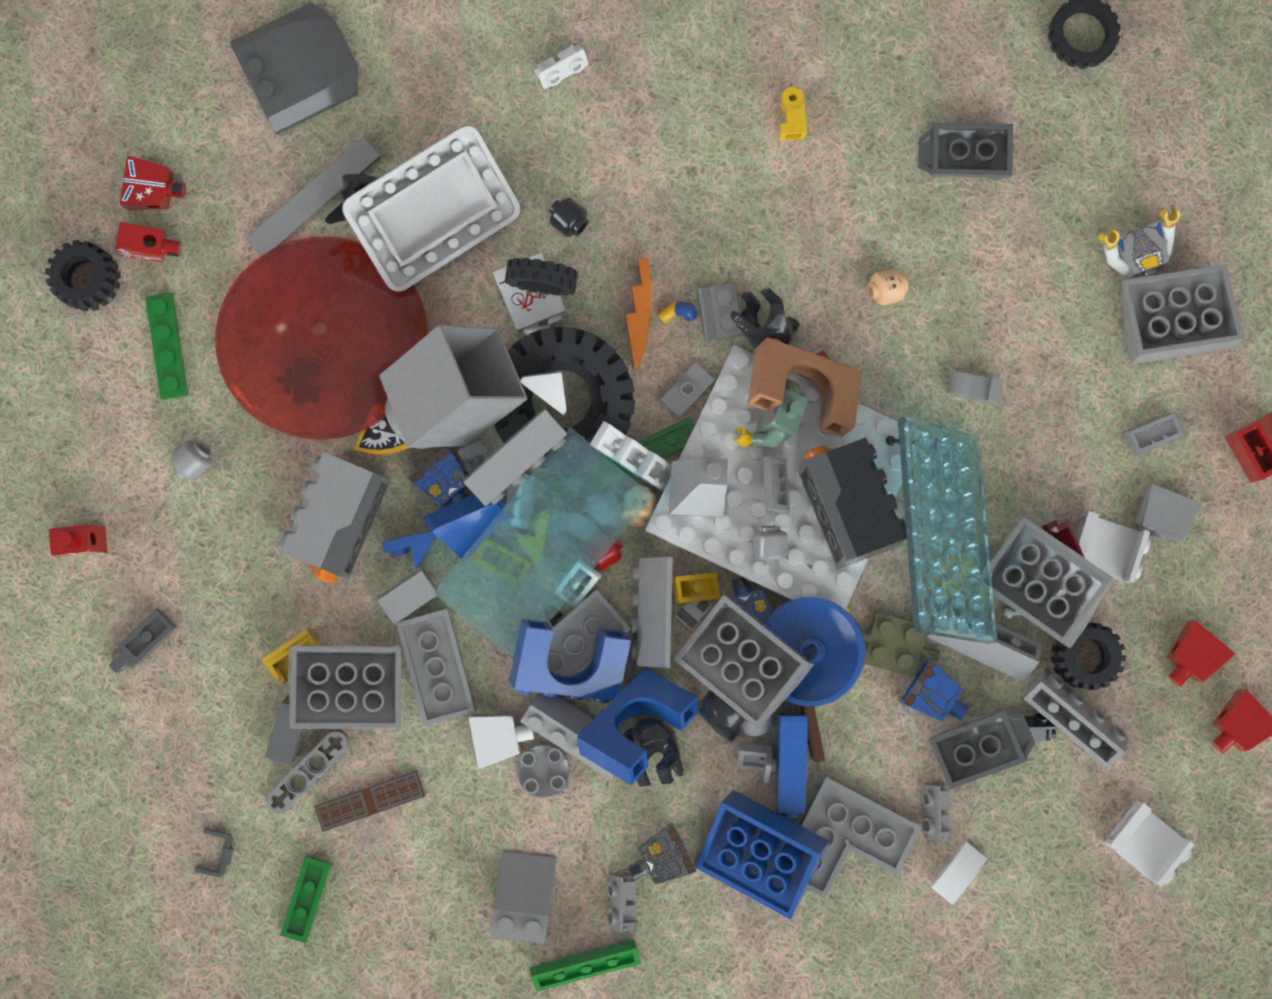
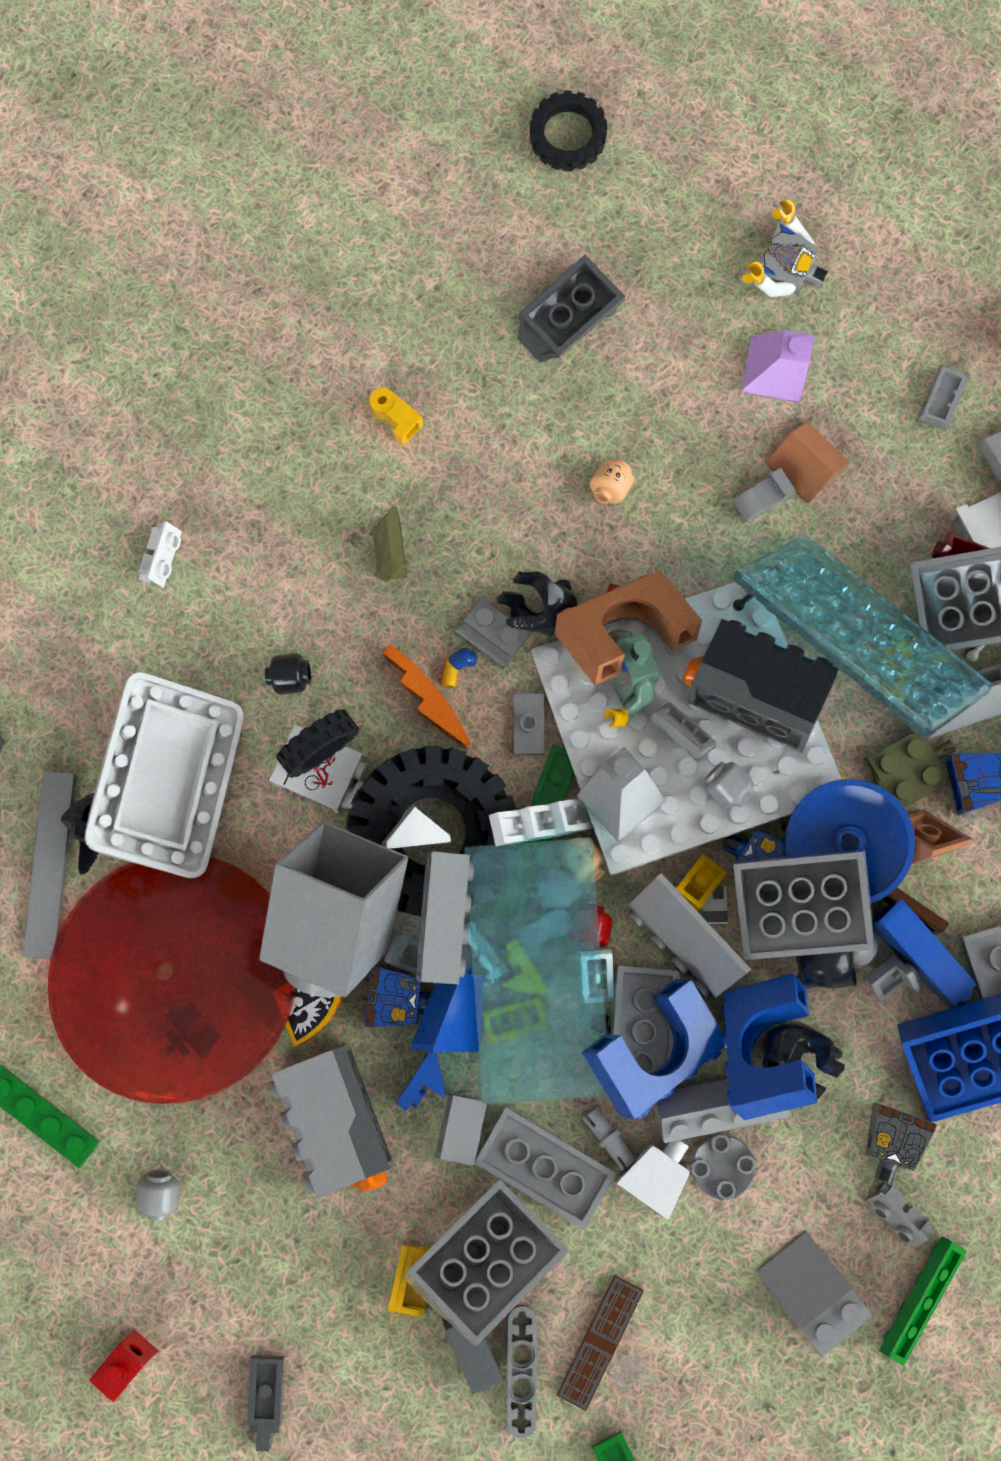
camera: 40 degrees left, 5 degrees down
light grey slope [1121,264,1244,364] -> none
none -> olive slope [368,506,408,582]
none -> light grey pin [582,1107,638,1171]
none -> lavender slope [741,330,815,403]
none -> nougat slope [765,422,850,503]
none -> nougat slope [908,810,972,864]

